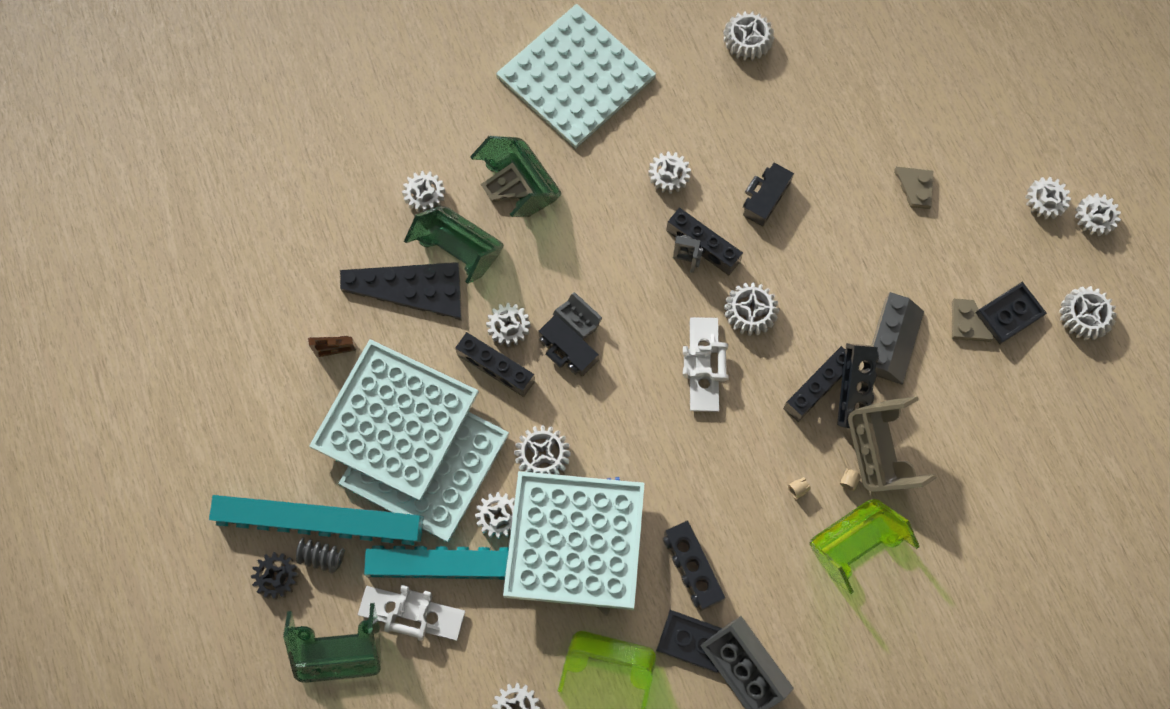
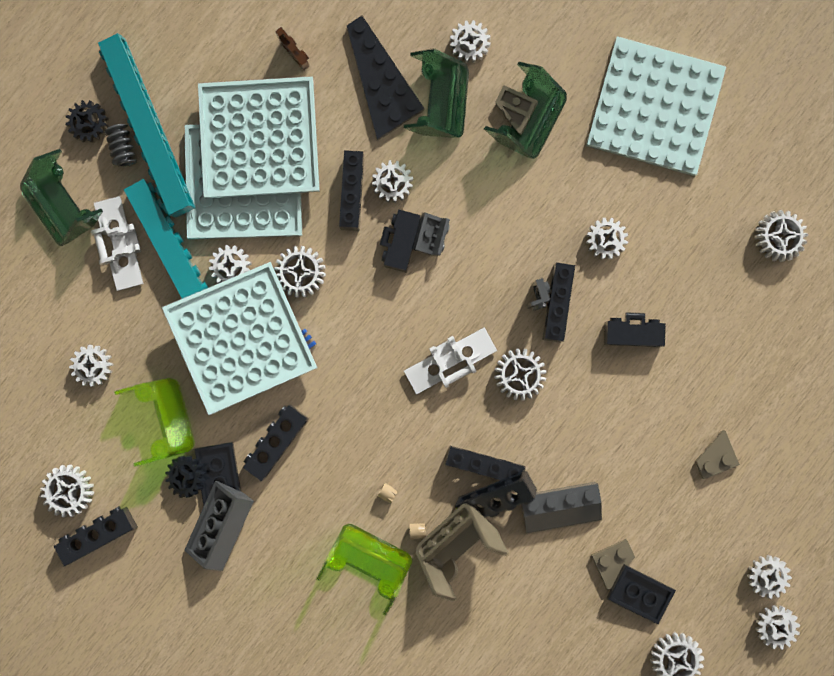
camera: 60 degrees right, 15 degrees up
none -> black gear [165,456,206,498]

